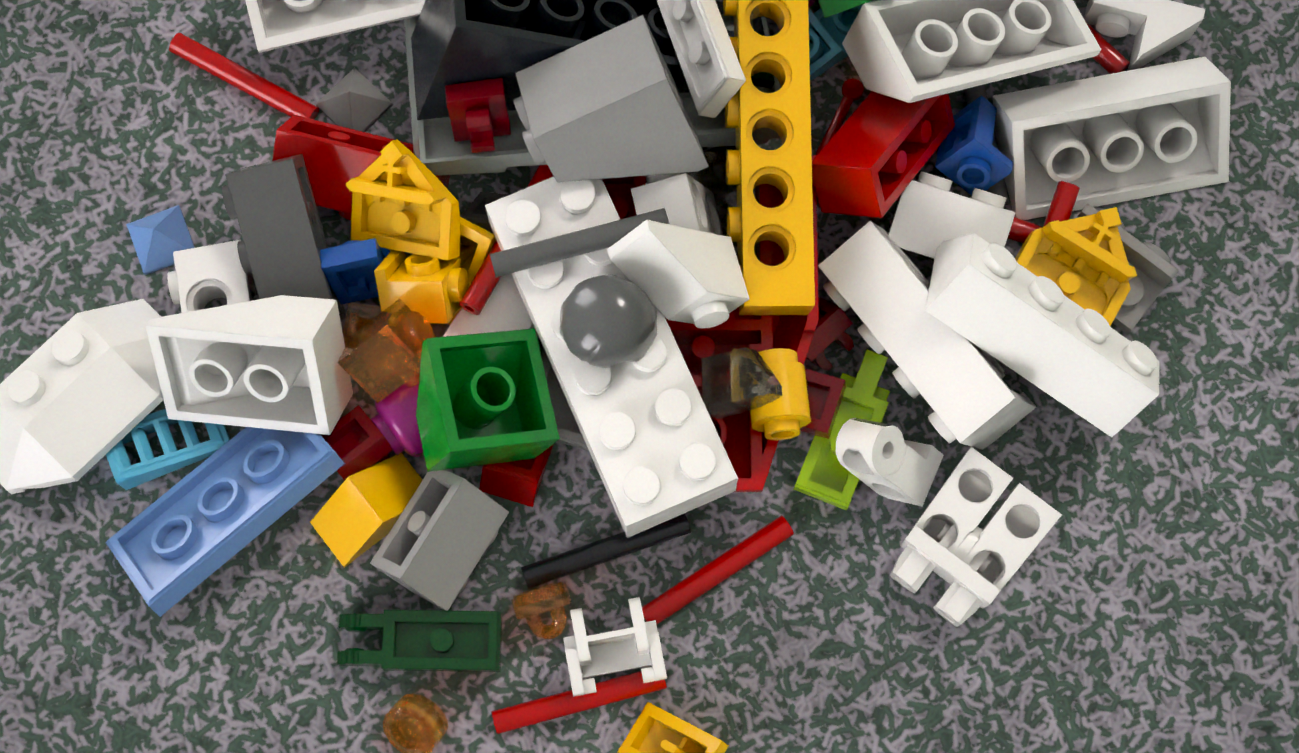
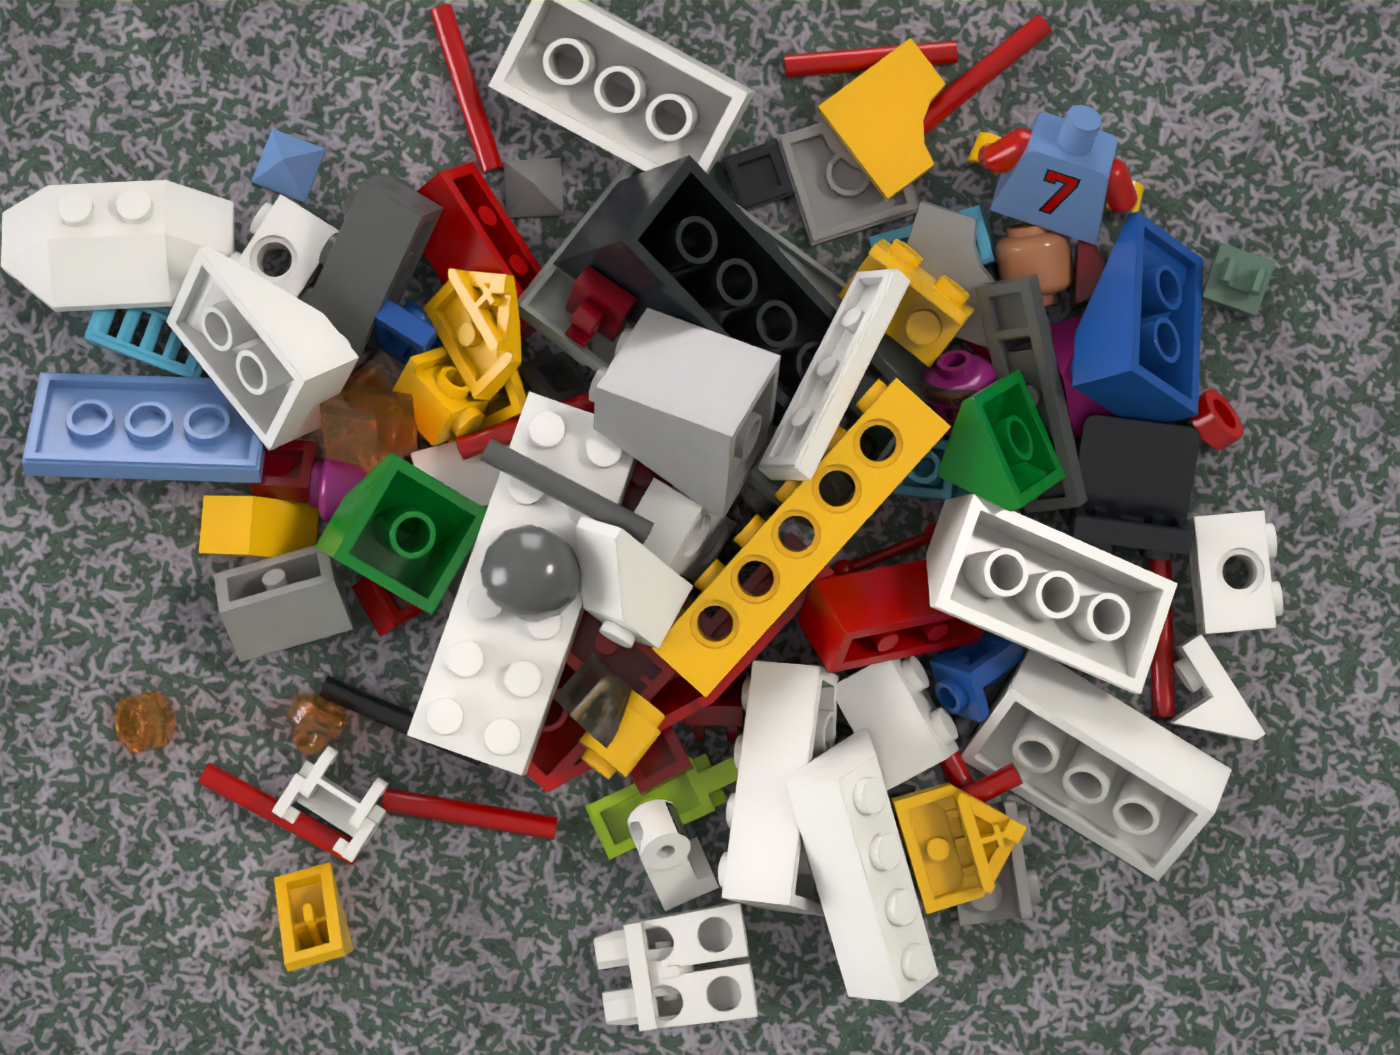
camera: 40 degrees right, 10 degrees up
dark green hinge [337,609,502,672] -> none

